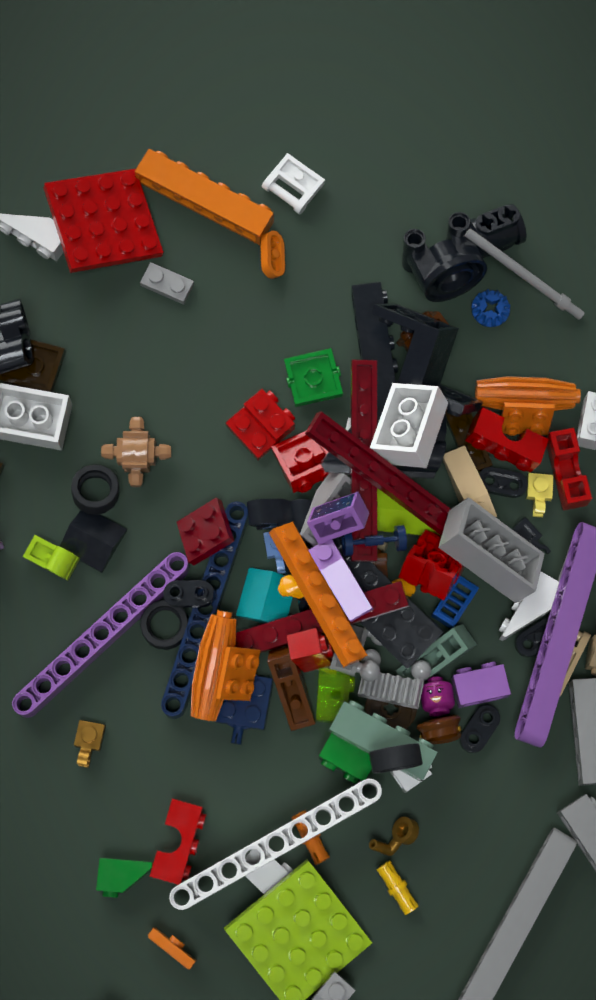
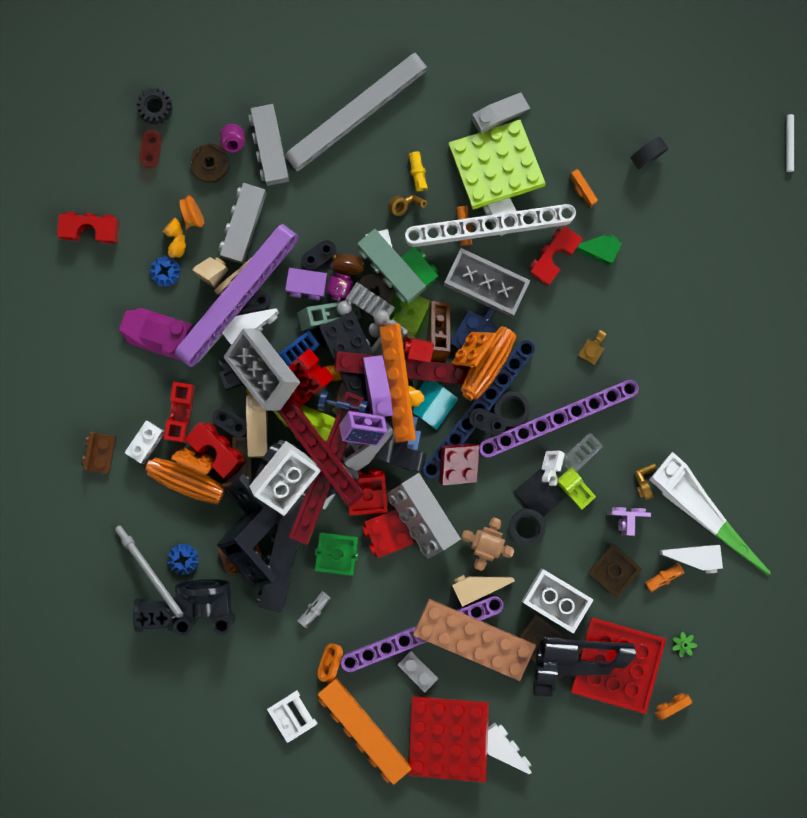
camera: 160 degrees left, 10 degrees up
black tyre [369,743,423,773] -> none
light yellow plate [526,473,553,518] -> none
none -> light grey pin [297,591,332,628]
none -> medium lavender beam [341,596,503,672]
none -> light grey brick [387,473,461,559]
none -> nougat plate [413,599,536,681]
none -> light grey brick [444,248,530,318]
none -> tan slope [452,575,514,607]
none -> white plate [542,451,565,486]
none -> clear slope [563,432,603,472]

